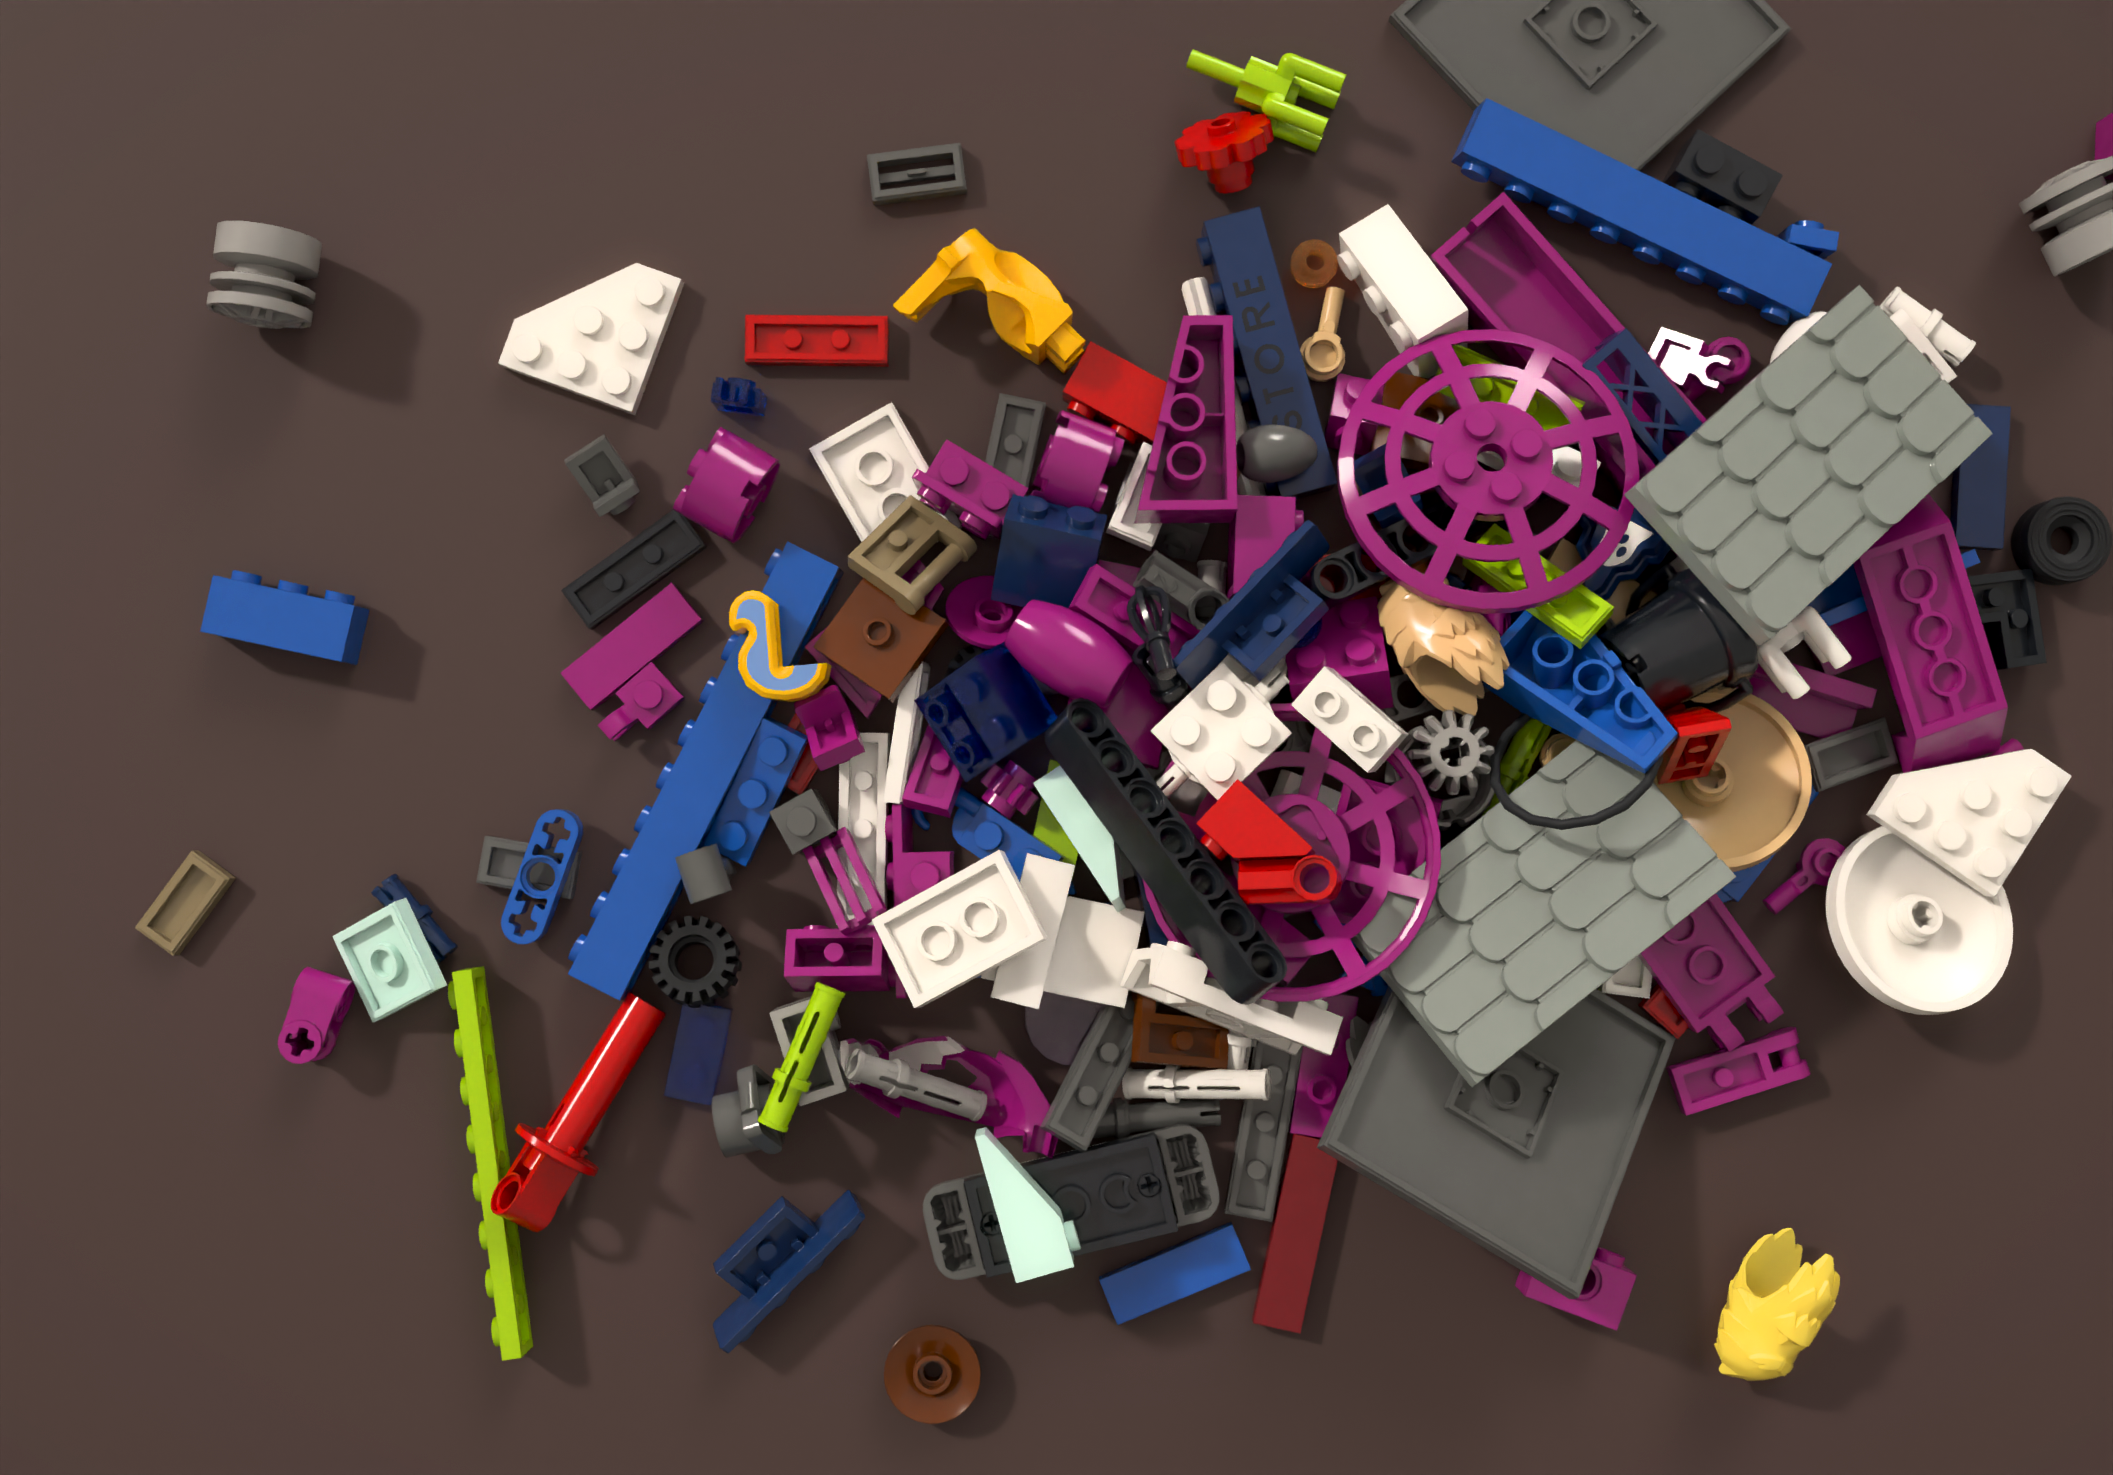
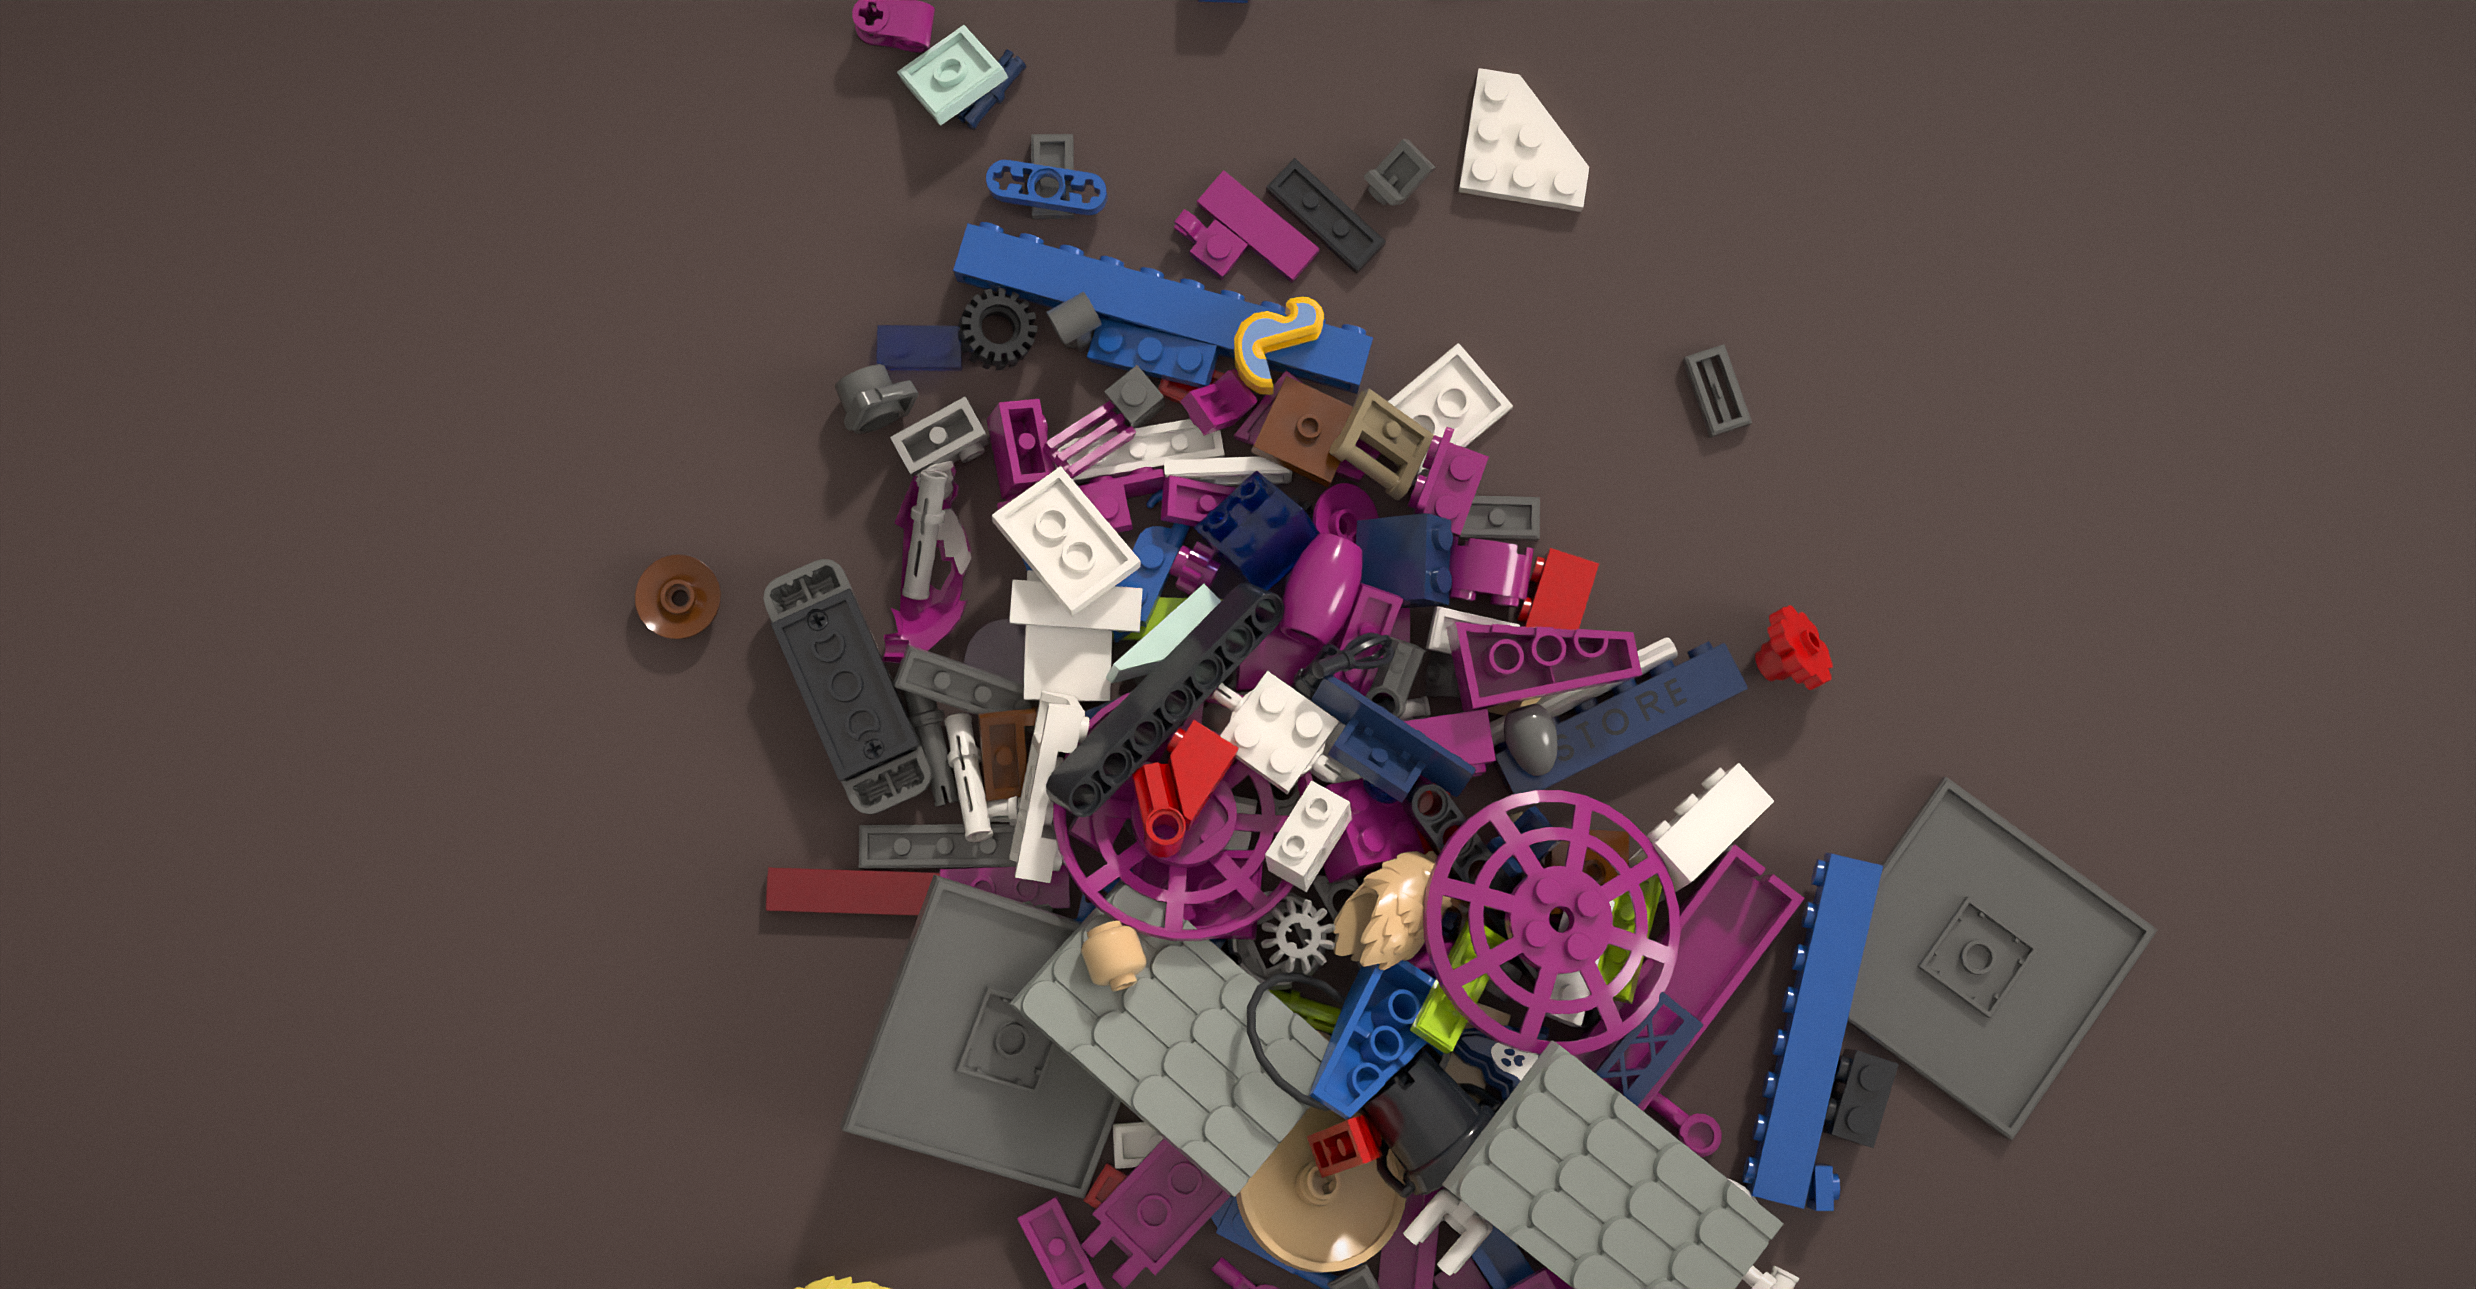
camera: 75 degrees right, 5 degrees down
lime plate [448,966,533,1361] -> none
red piece [491,992,666,1232] -> none
magenta brick [673,427,780,543] -> none
clear blue plate [711,377,767,416] -> none
dark blue bracket [713,1190,865,1353] -> none
red tile [745,315,889,367] -> none
lime pin [757,982,845,1133] -> none
yellow hips [893,228,1086,374] -> none
light aqua slope [975,1127,1081,1283] -> none
blue tile [1099,1222,1251,1325] -> none
lime plant [1186,49,1347,152] -> none
clear orange plate [1290,239,1338,288] -> none
tan plate [1300,287,1345,382] -> none
magenta bracket [1324,373,1384,455] -> none
magenta brick [1515,1247,1637,1331] -> none
plate [1648,327,1736,394] -> none
none -> tan head [1081,921,1147,991]

